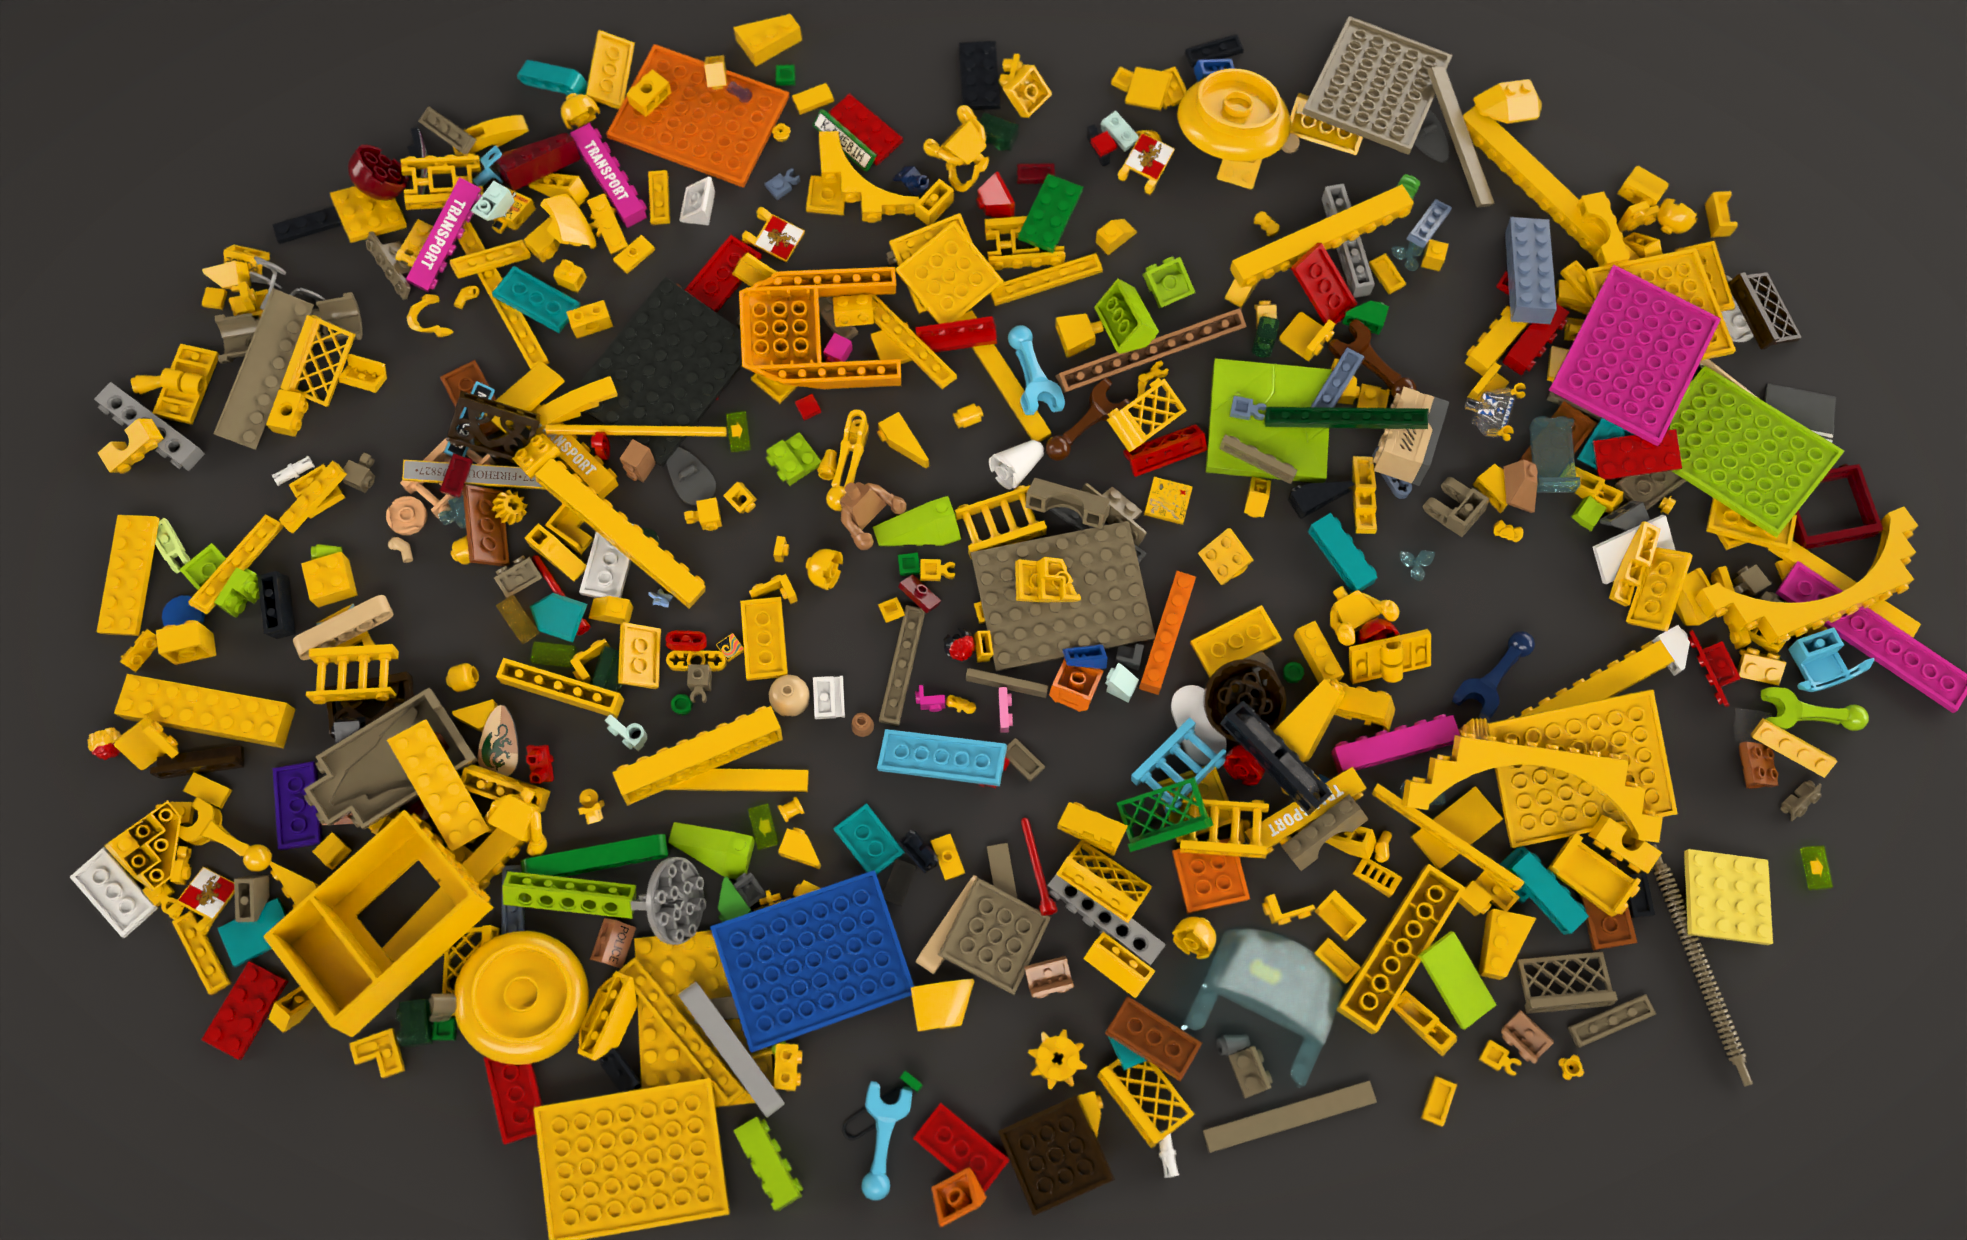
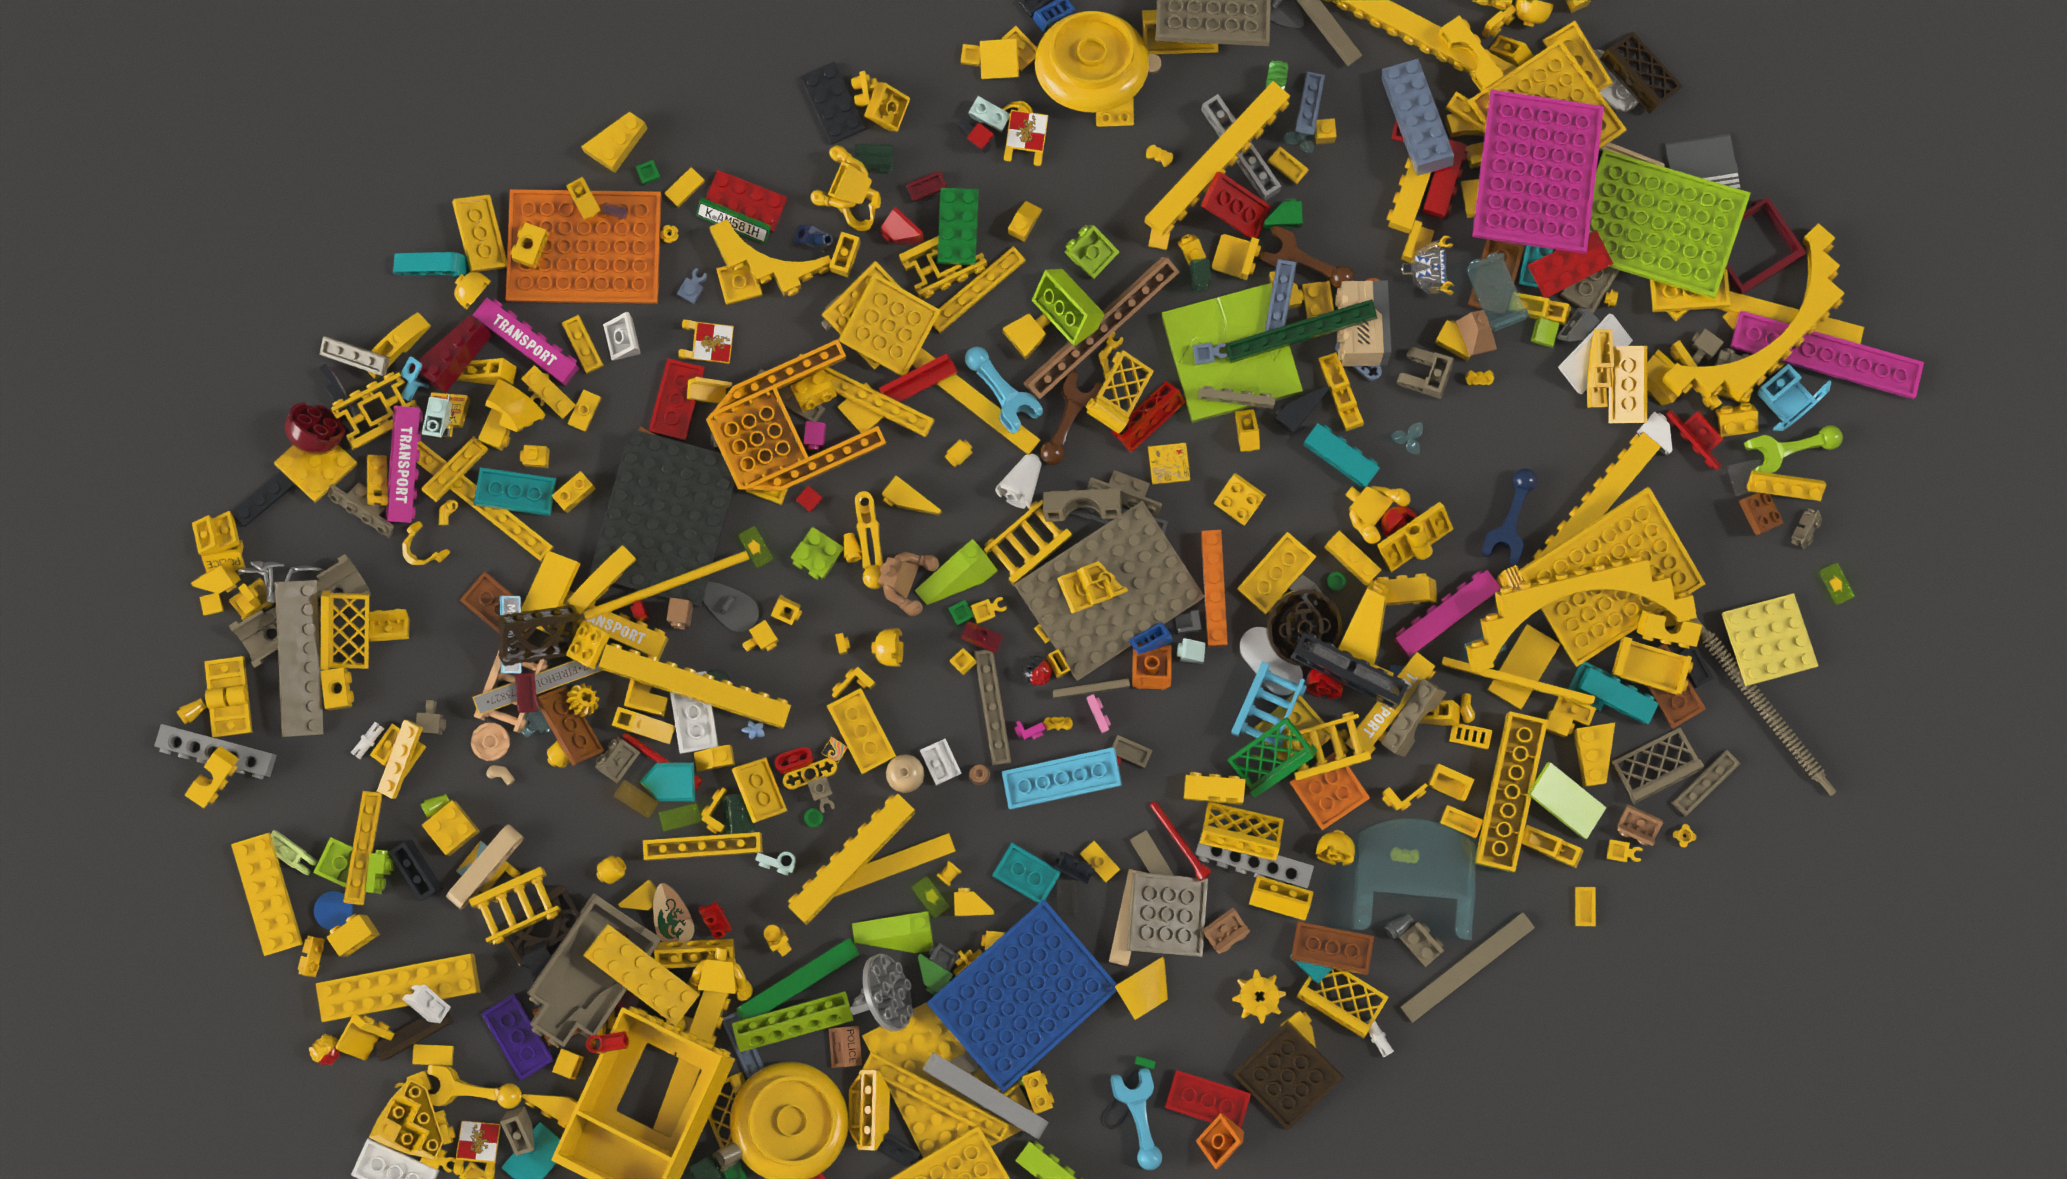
camera: 20 degrees left, 10 degrees up
none -> yellow slope [192,511,240,555]
none -> white hinge [403,984,451,1023]
none -> red piece [586,1031,629,1054]

